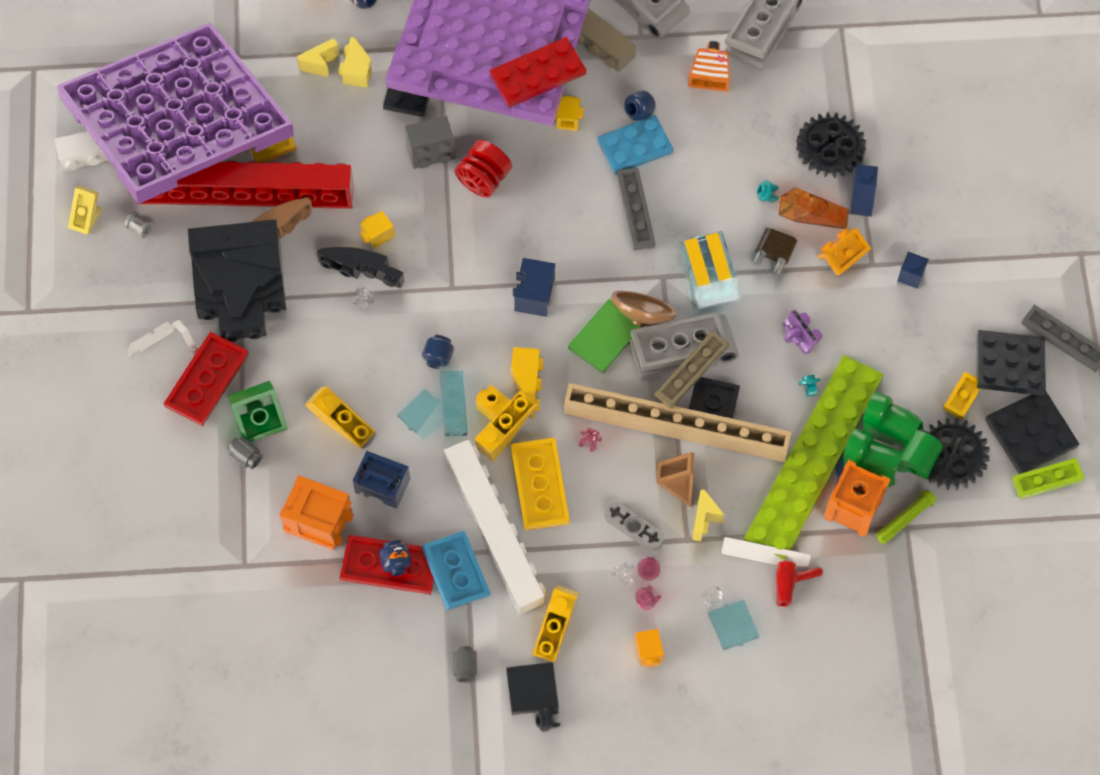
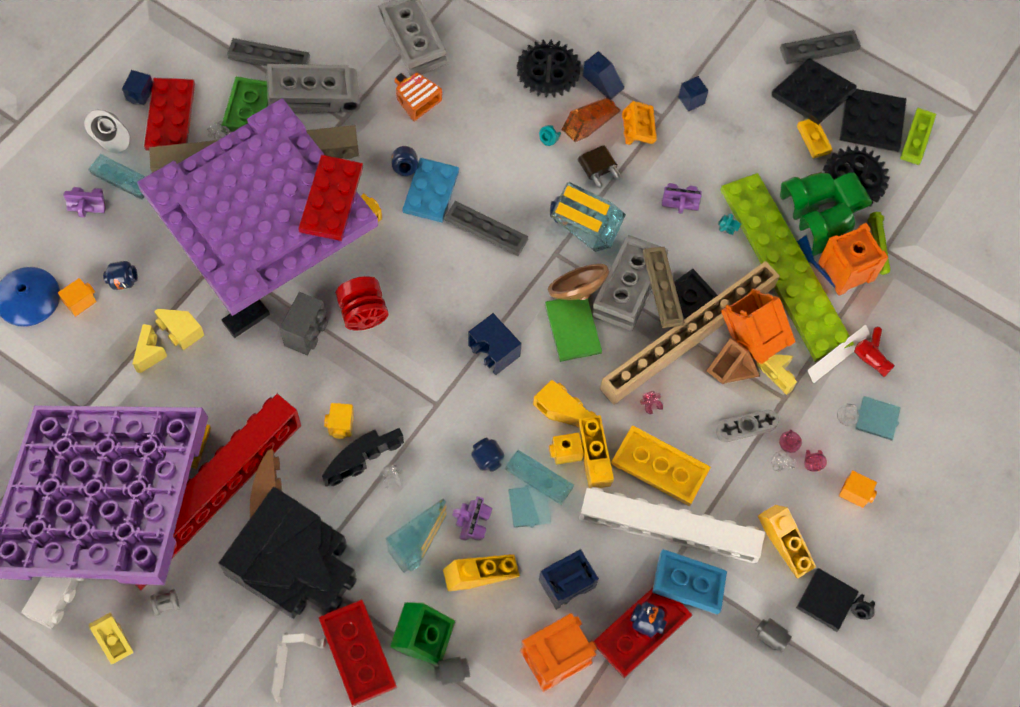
camera: 55 degrees left, 0 degrees up
none -> clear light blue slope [386,499,446,573]
none -> medium lavender hips [452,496,492,541]
none -> orange container [721,288,796,364]

